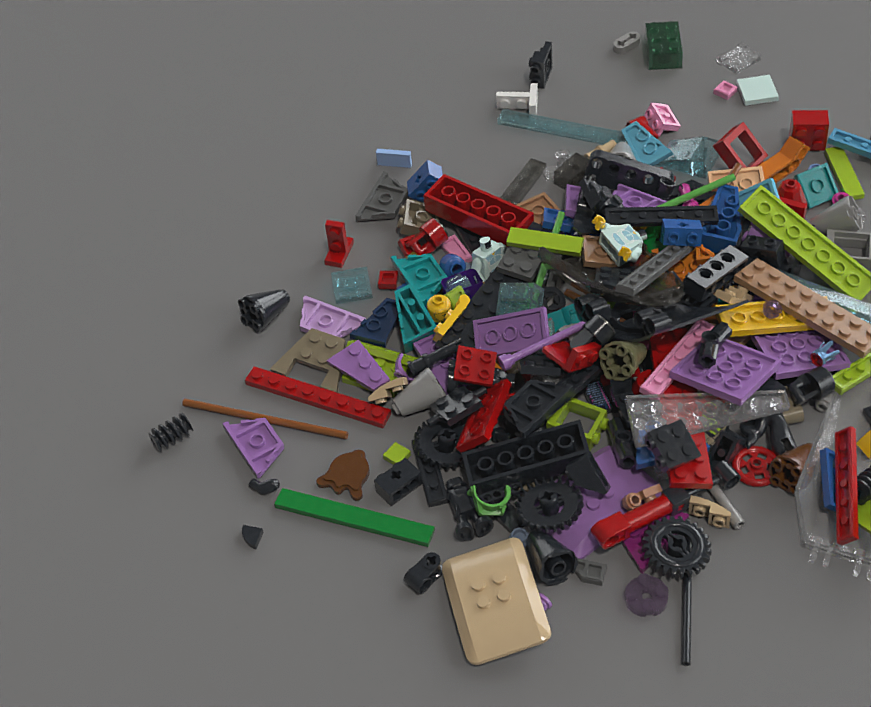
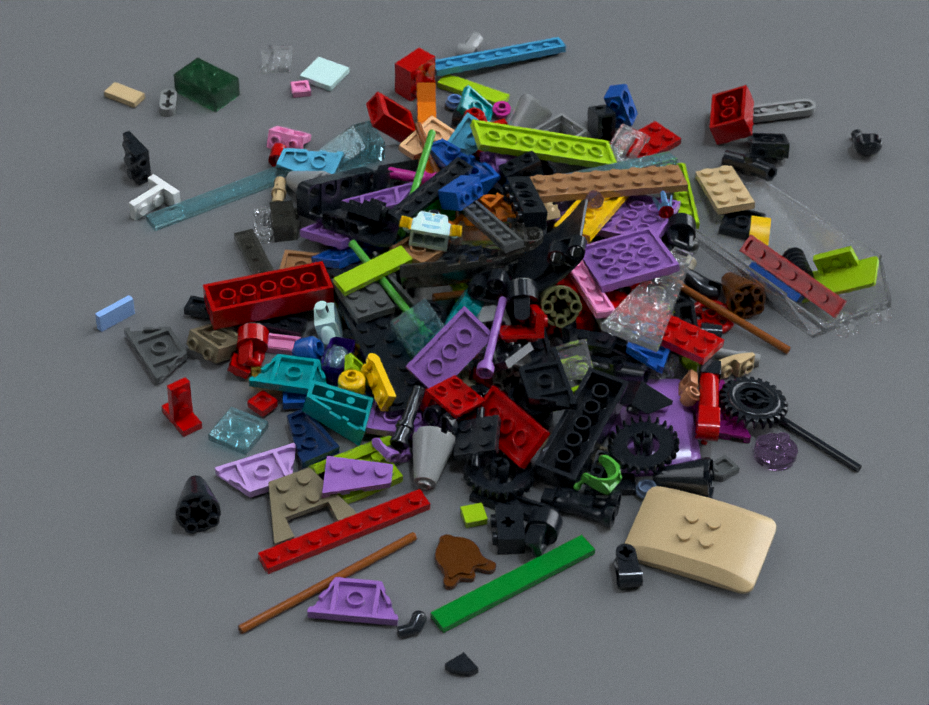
camera: 60 degrees left, 5 degrees down
black piece [148,413,193,452] -> none
tan slope [368,377,409,405] -> none
blue brick [407,160,443,203] -> none
black plate [644,419,702,474] -> none
black piece [698,322,732,368] -> none
none -> tan tile [104,82,145,108]
none -> black piece [524,507,563,557]
none -> clear plate [556,339,593,381]
none -> dark orange piece [666,276,791,354]

